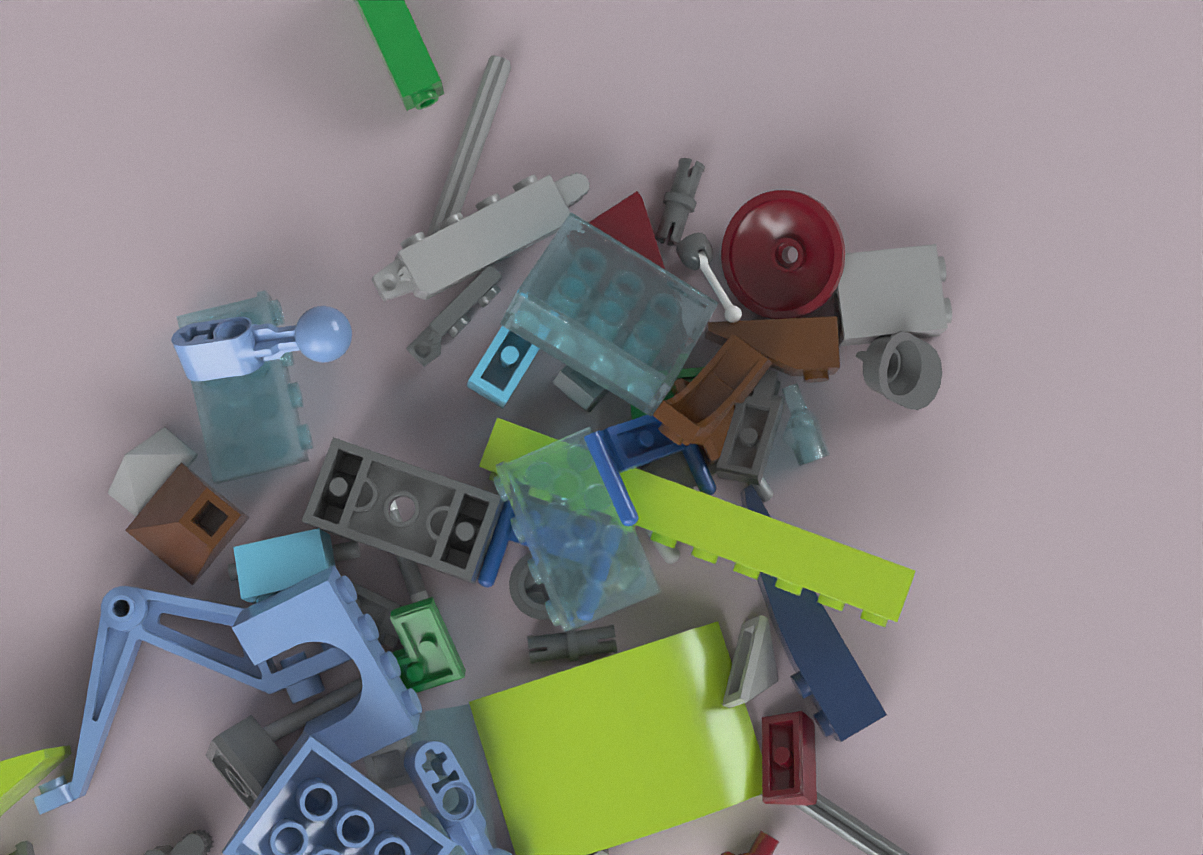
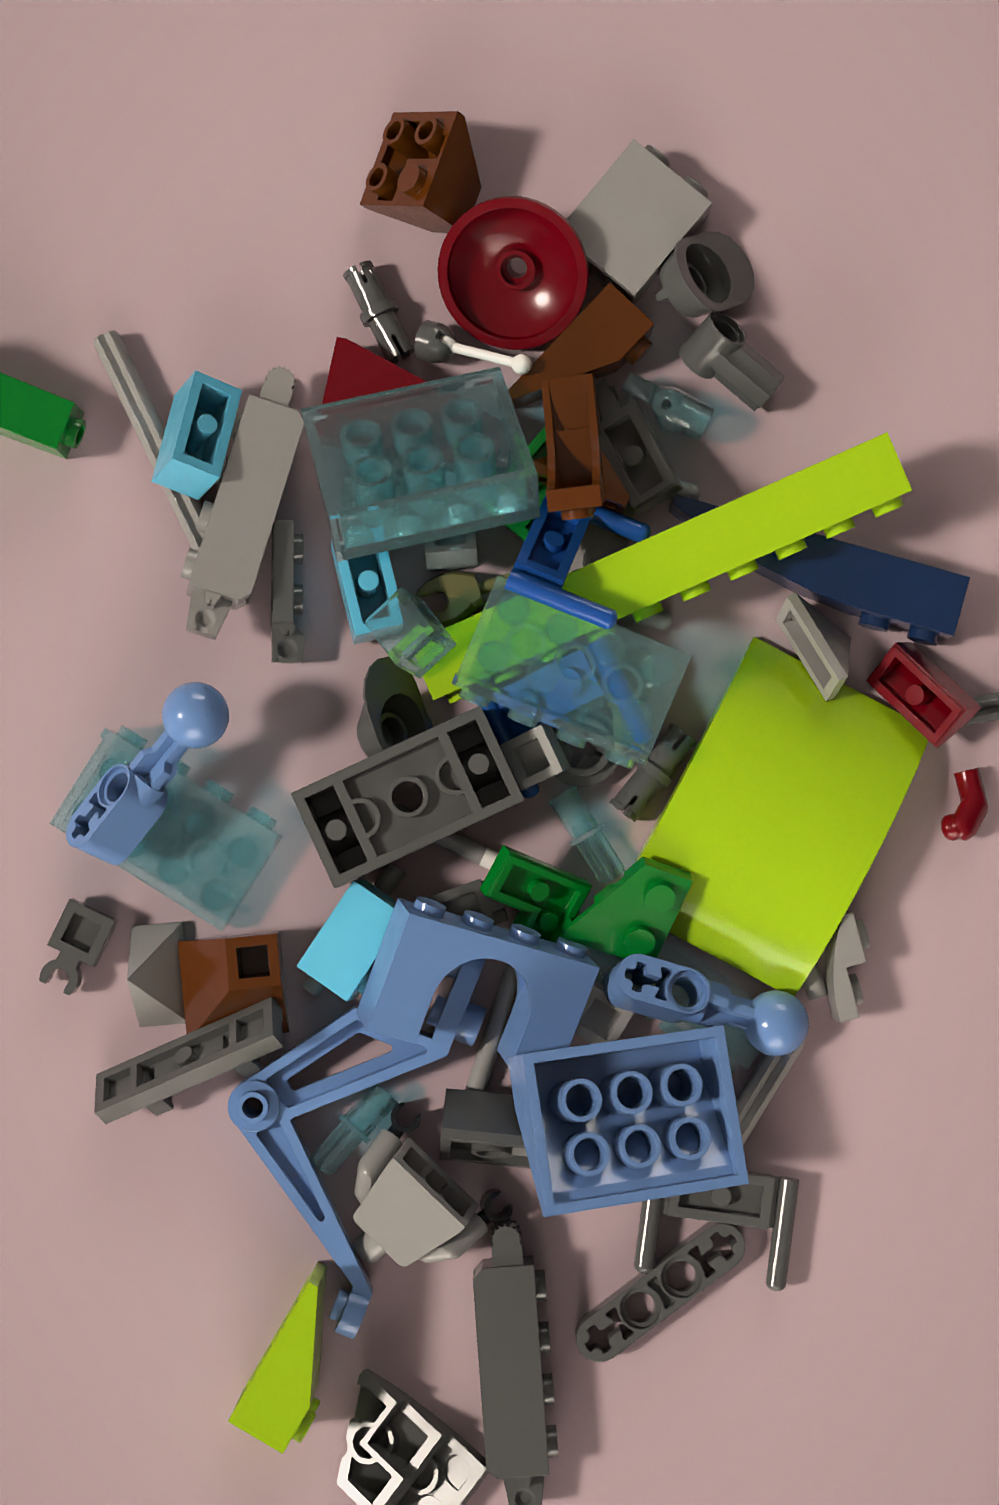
camera: 40 degrees left, 5 degrees up
none -> dark grey plate [39,898,119,995]
none -> dark grey hinge [94,997,284,1124]
none -> medium azure brick [151,370,242,500]
none -> clear light blue axle [311,1084,399,1175]
none -> light grey torso [353,1102,513,1267]
none -> dark grey piece [357,656,433,757]
none -> reddish brown slope [360,111,482,233]
none -> clear light blue panel [365,587,457,679]
none -> olive hand [410,571,510,629]
none -> light grey plate [500,722,571,791]
none -> clear light blue axle [548,786,625,884]
none -> green wing [560,856,693,959]
none -> dark grey piece [679,312,785,411]

